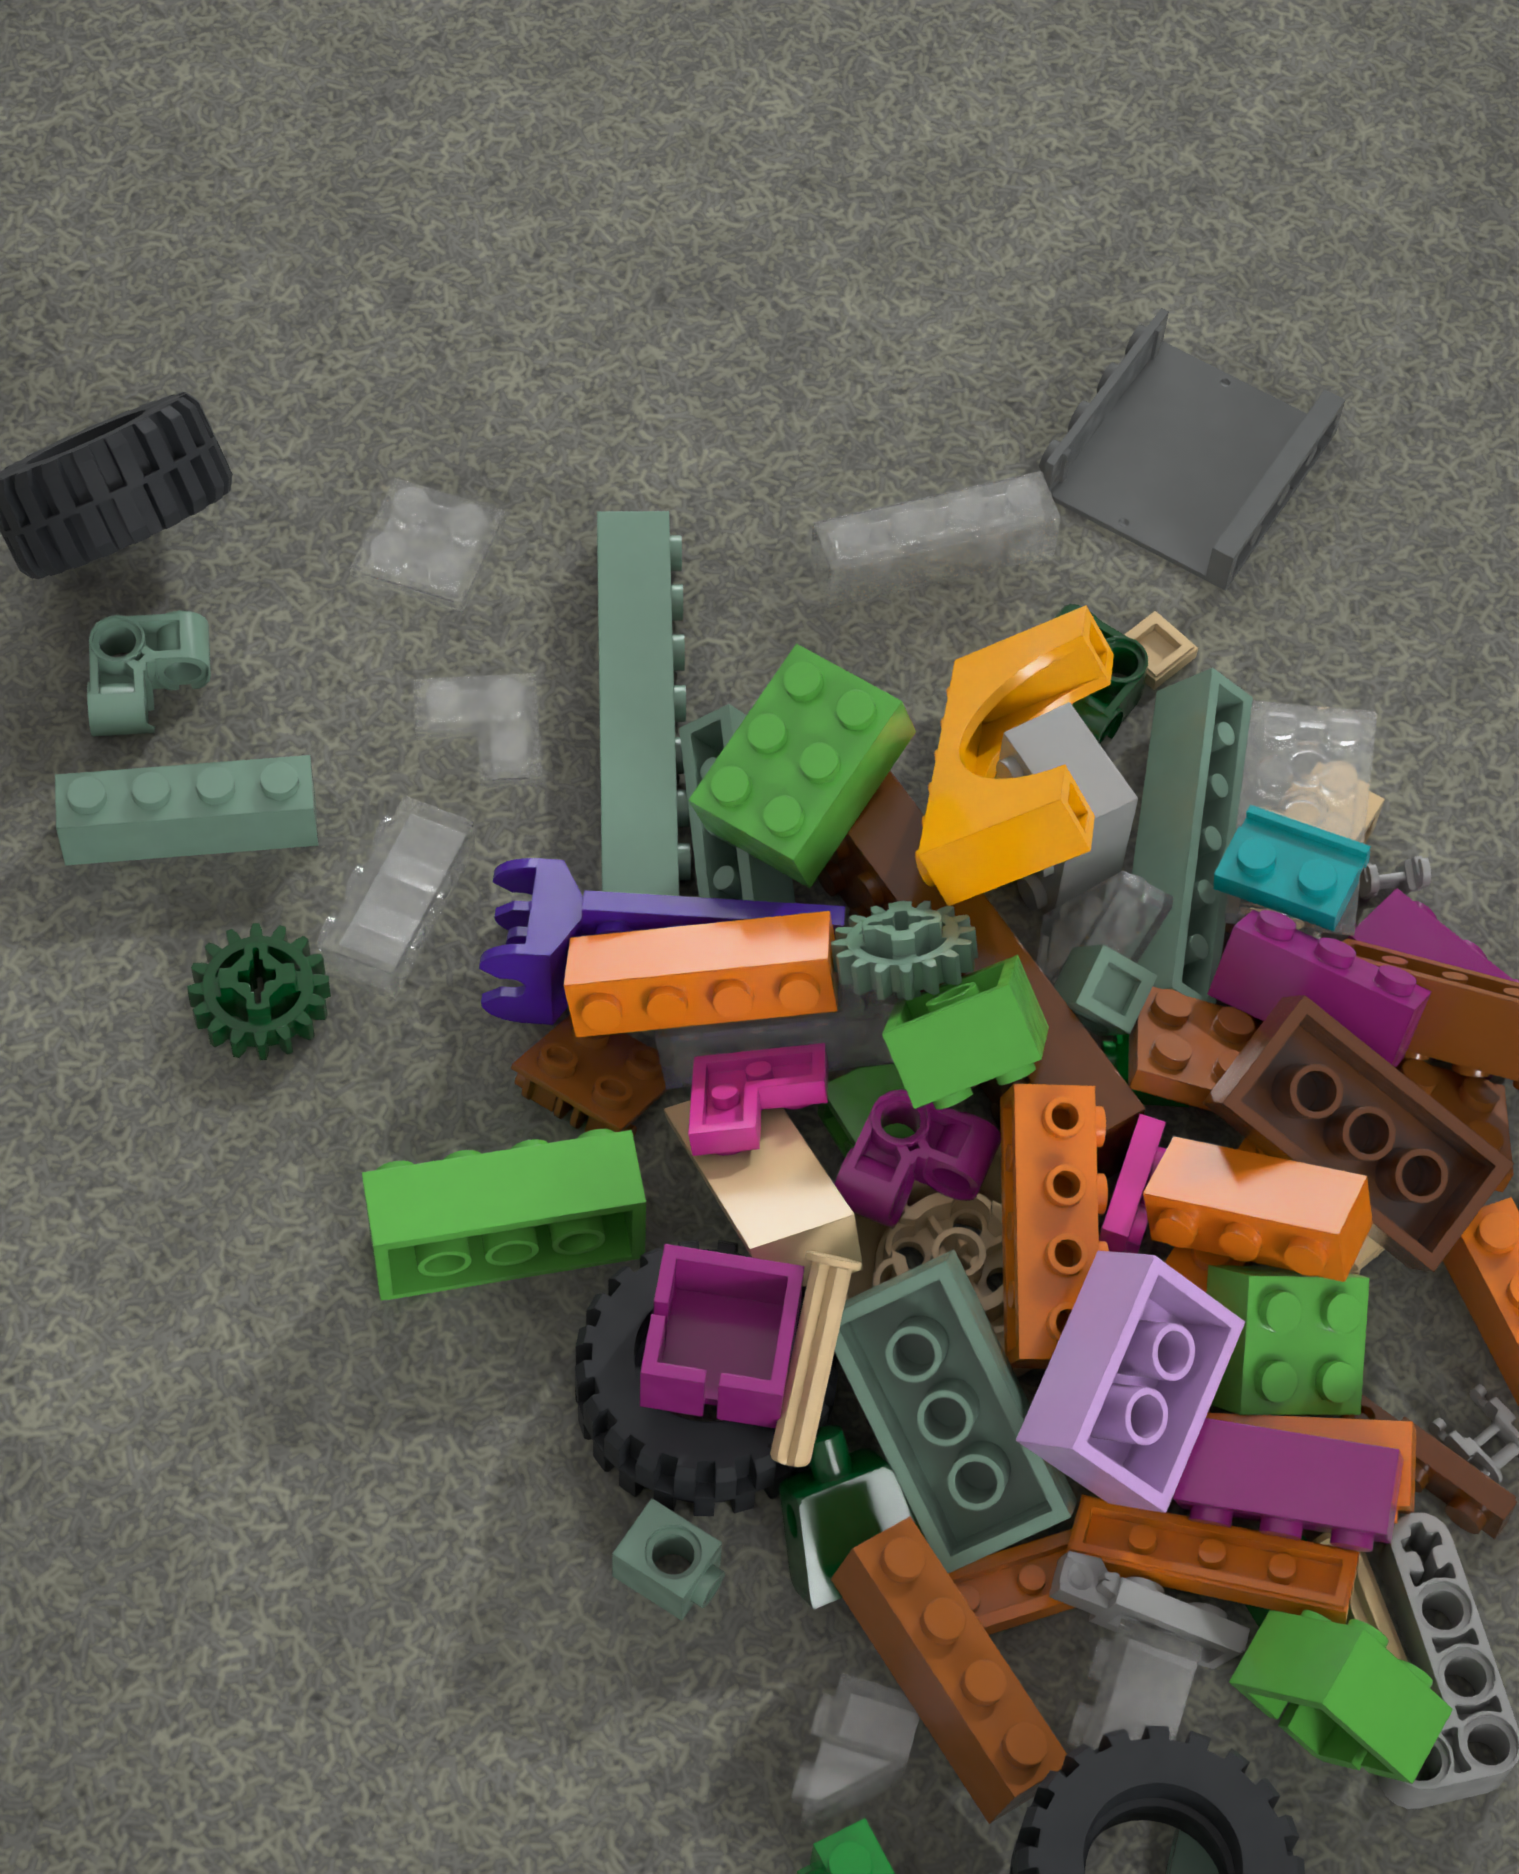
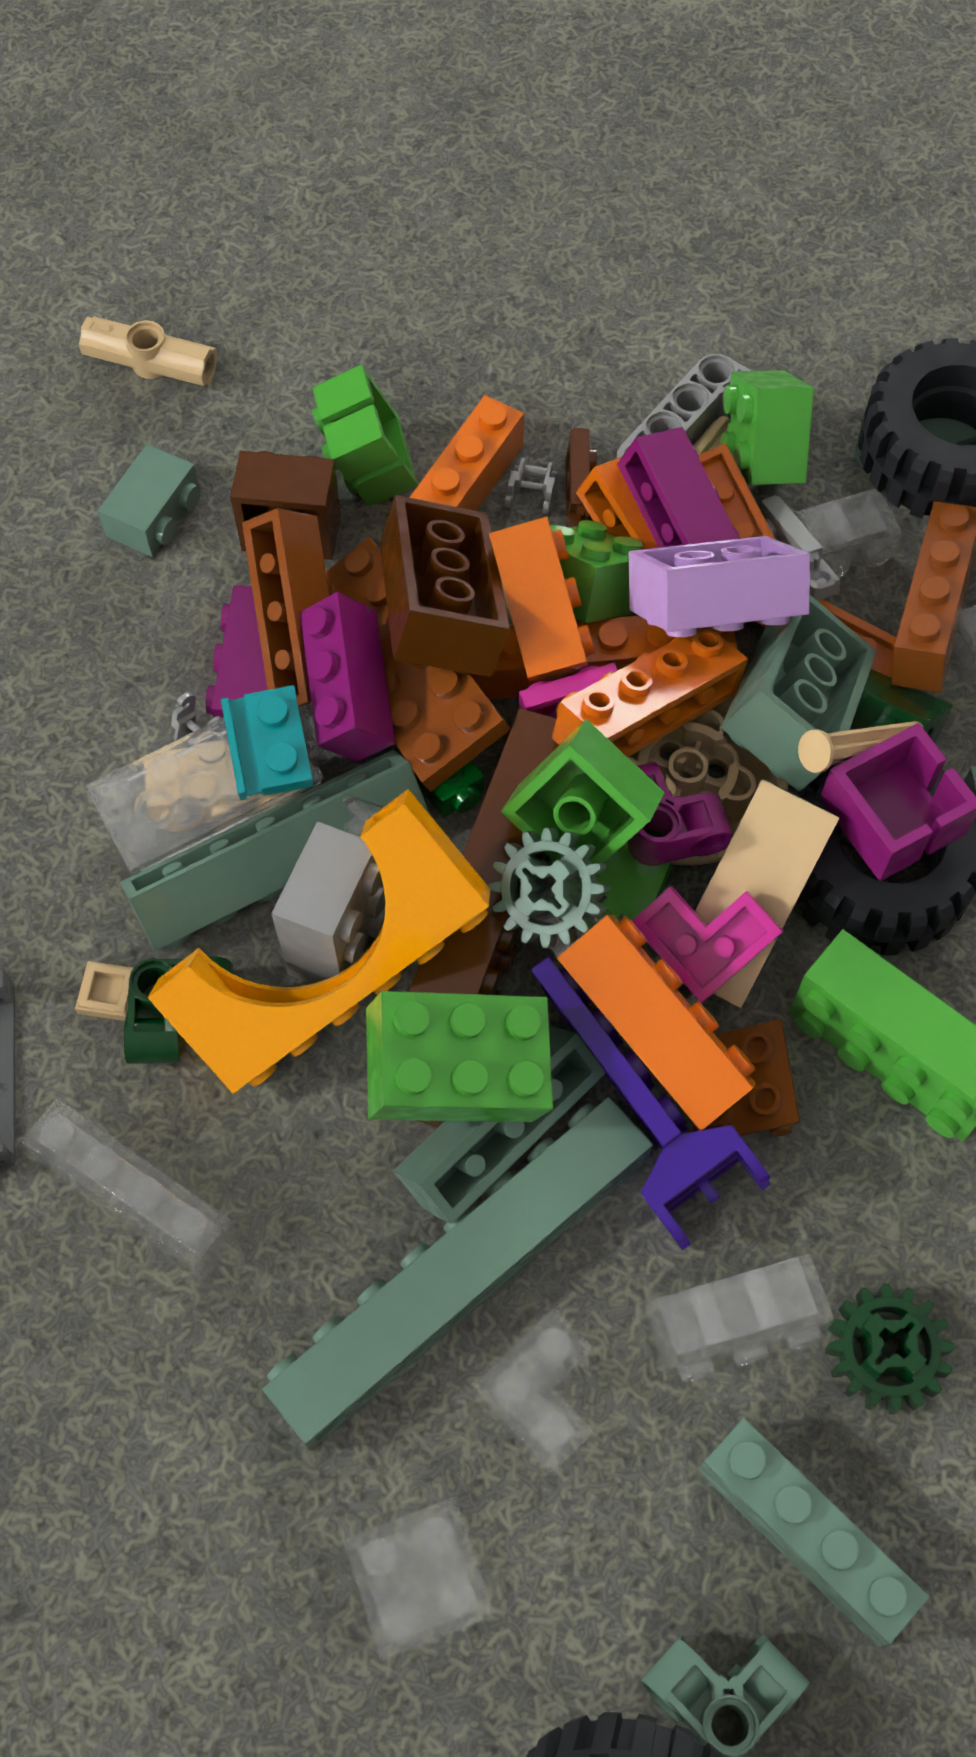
camera: 125 degrees left, 5 degrees up
sand green brick [1054,944,1157,1036] -> none

